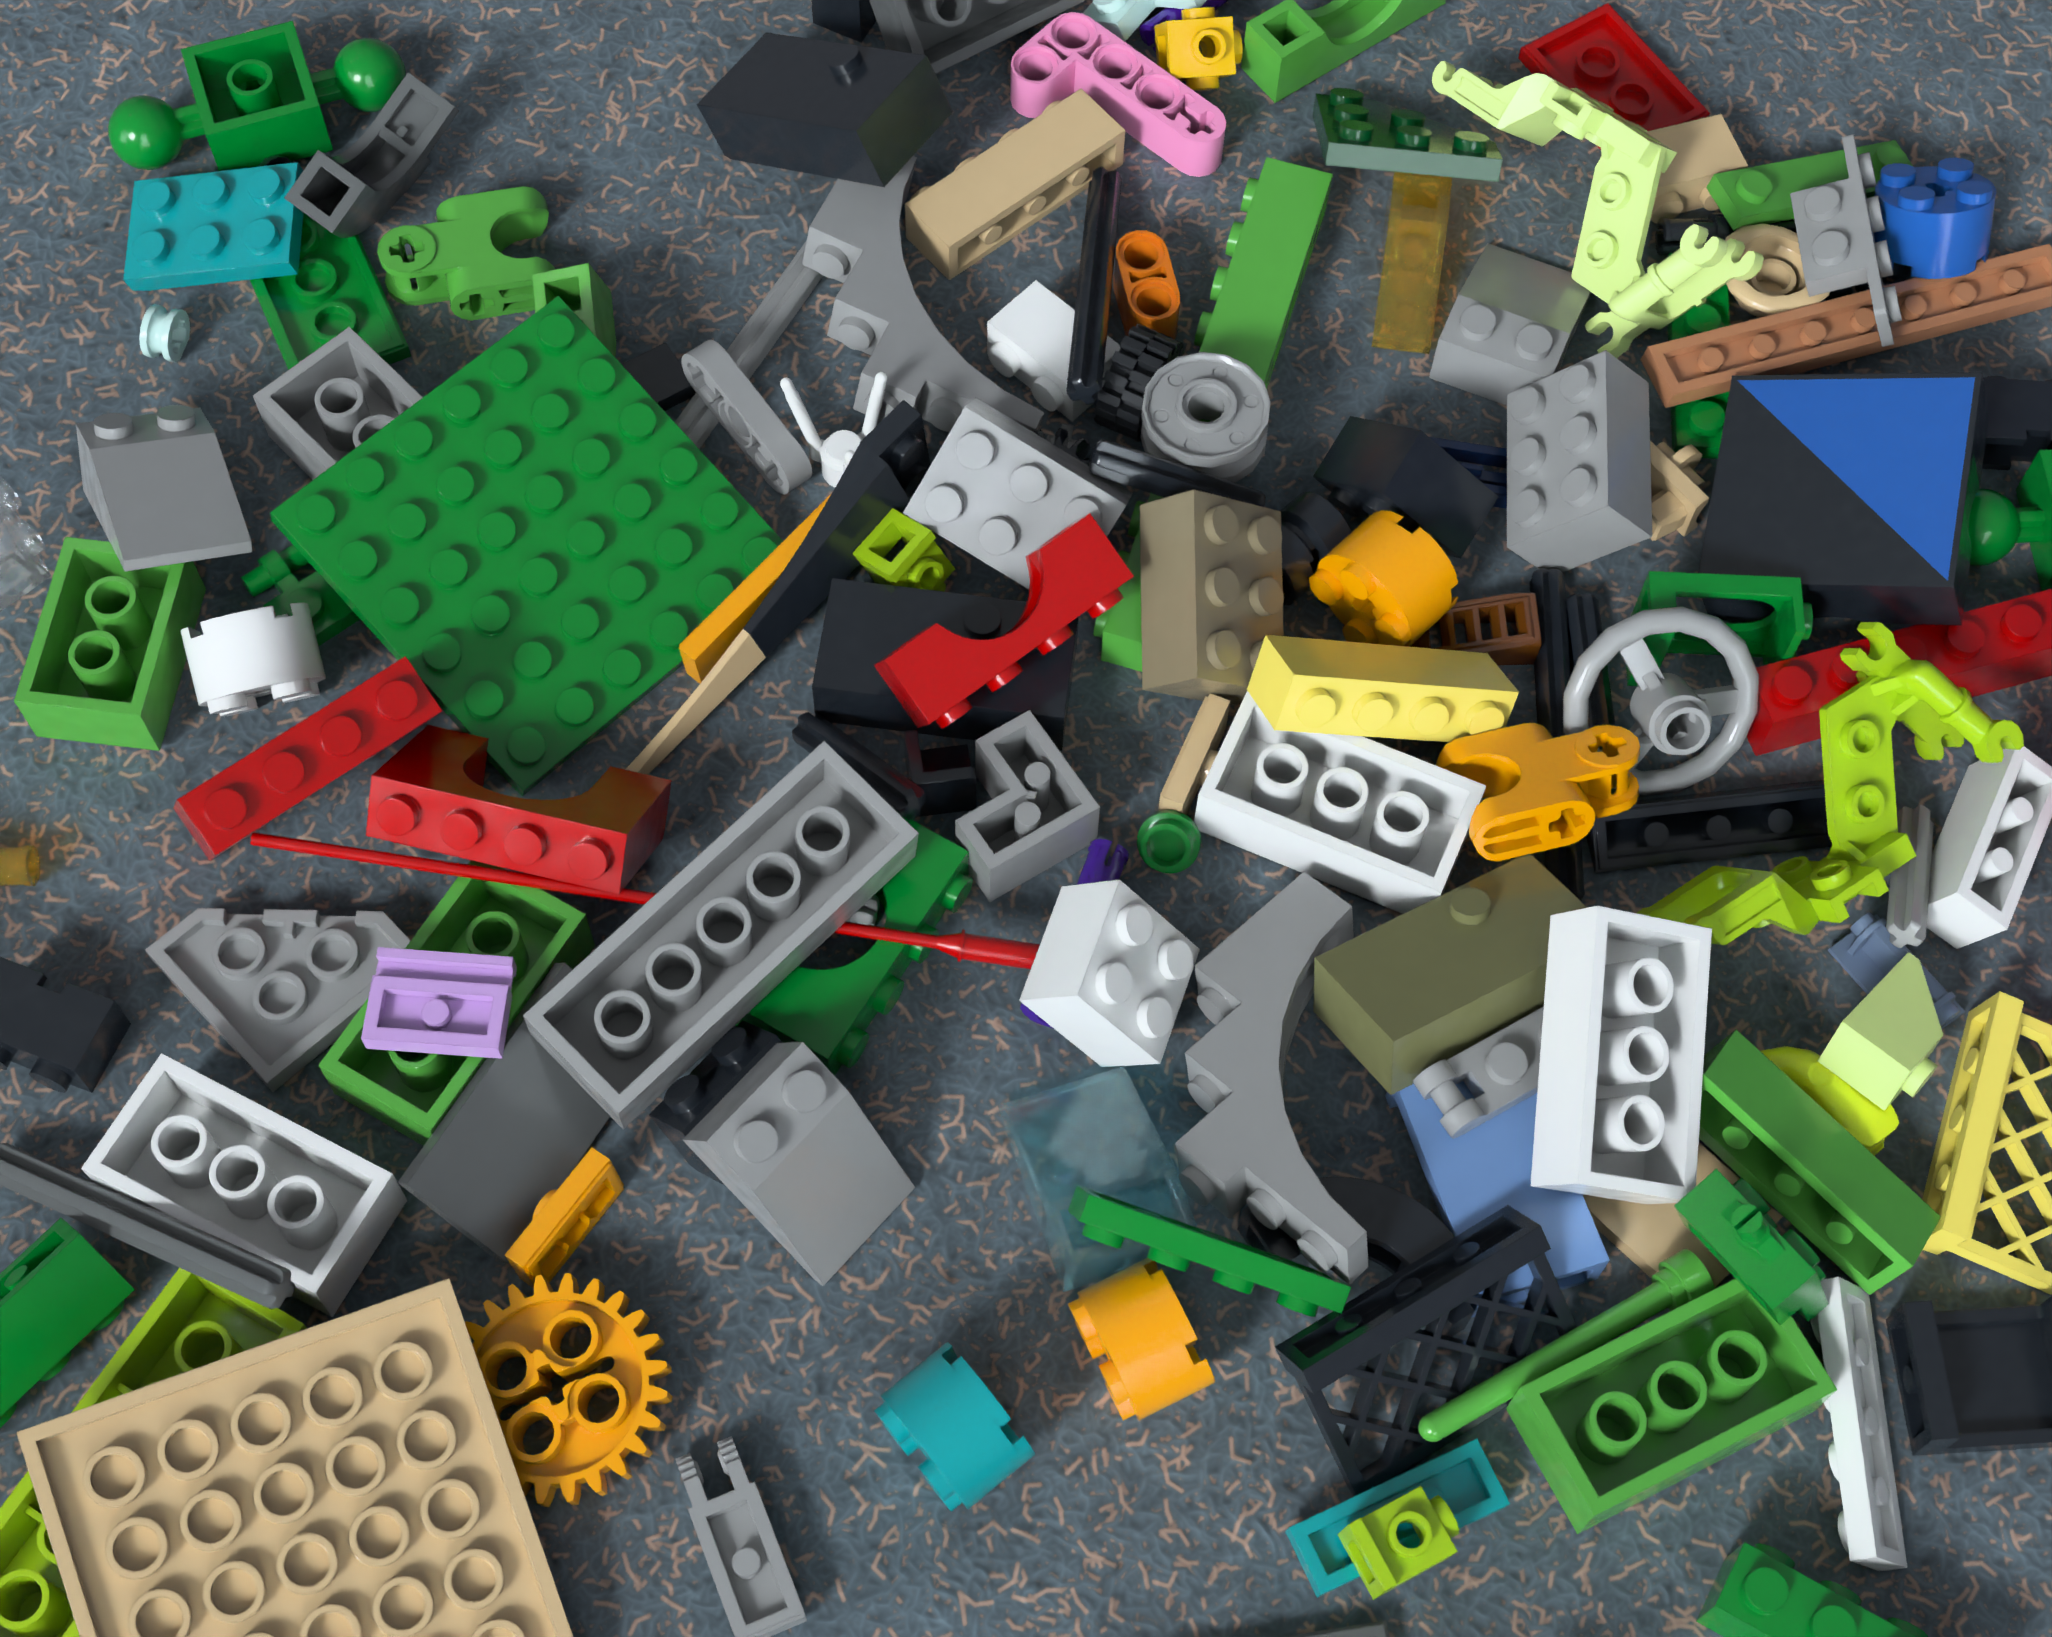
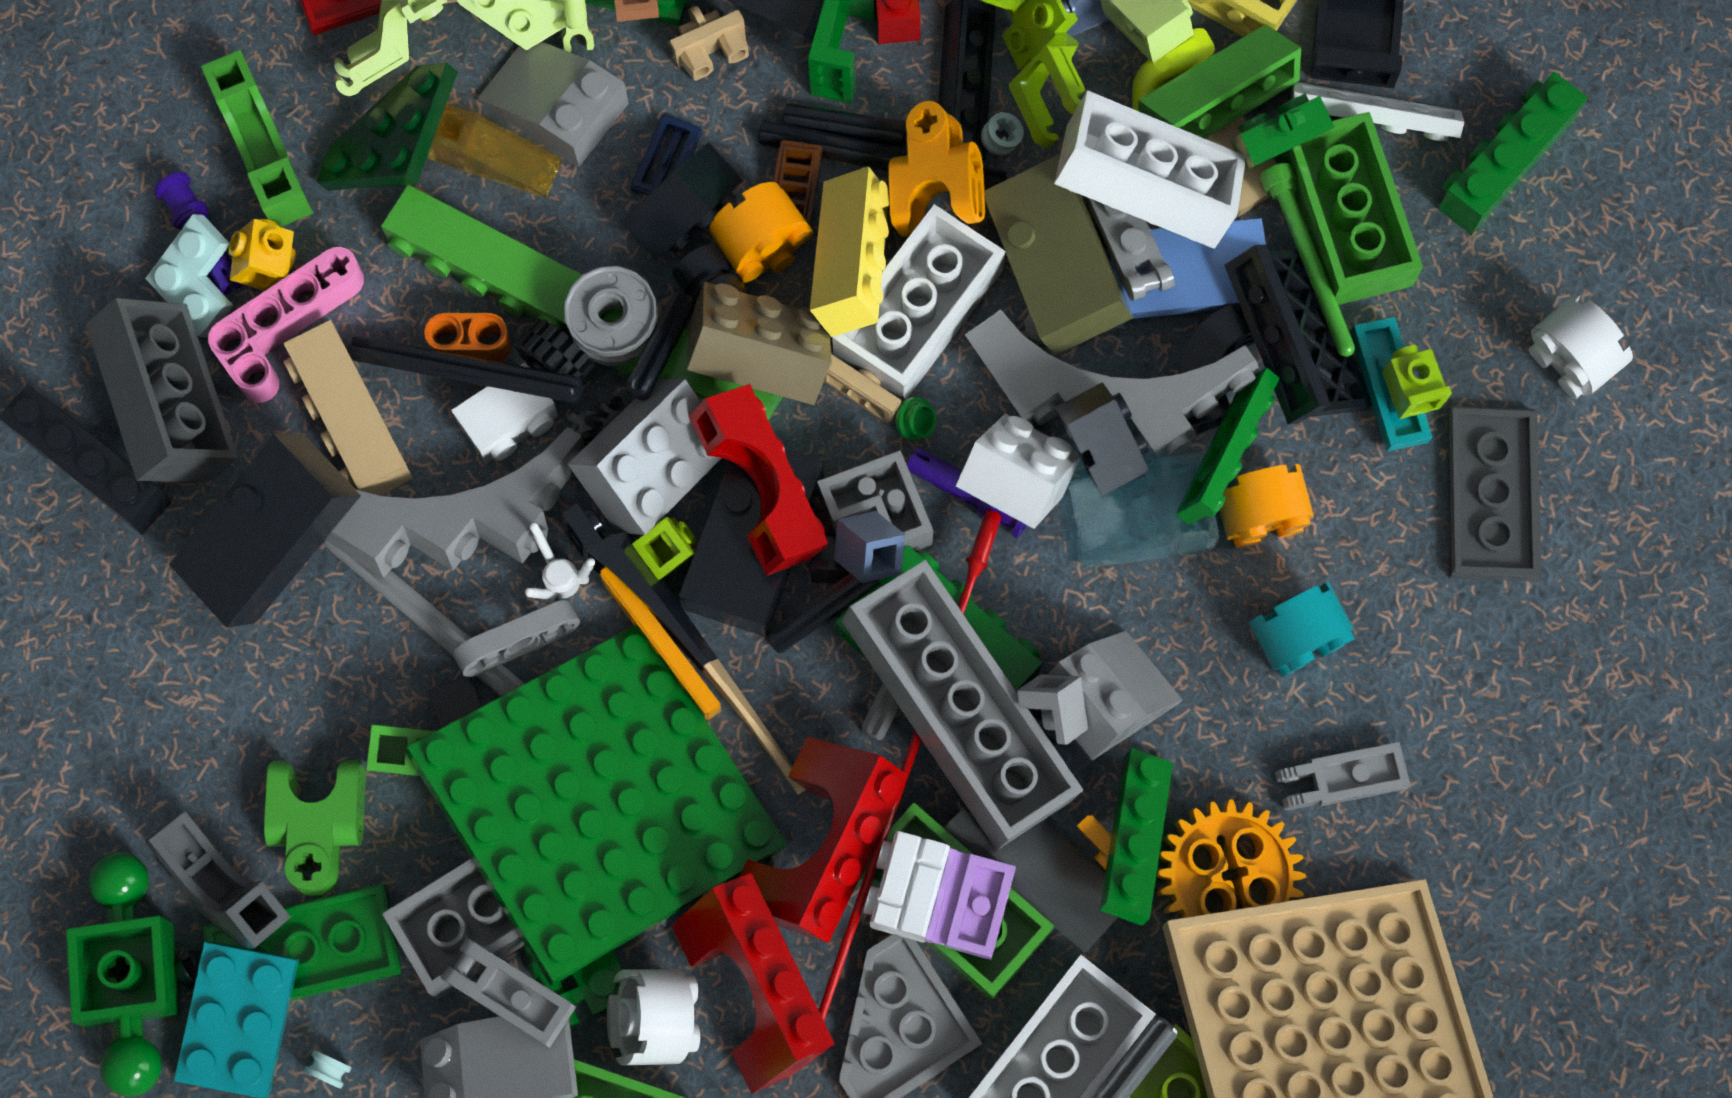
camera: 75 degrees left, 10 degrees up
light grey brick [1507,350,1652,572] -> none
light grey piece [1563,606,1759,796] -> none
none -> light grey plate [441,938,576,1048]
none -> sand blue brick [834,511,905,583]
none -> white brick [863,831,950,942]
none -> light aqua bush [981,112,1024,156]
none -> light grey panel [1017,674,1088,745]
none -> black brick [1055,382,1150,496]
none -> green plate [1099,748,1173,926]

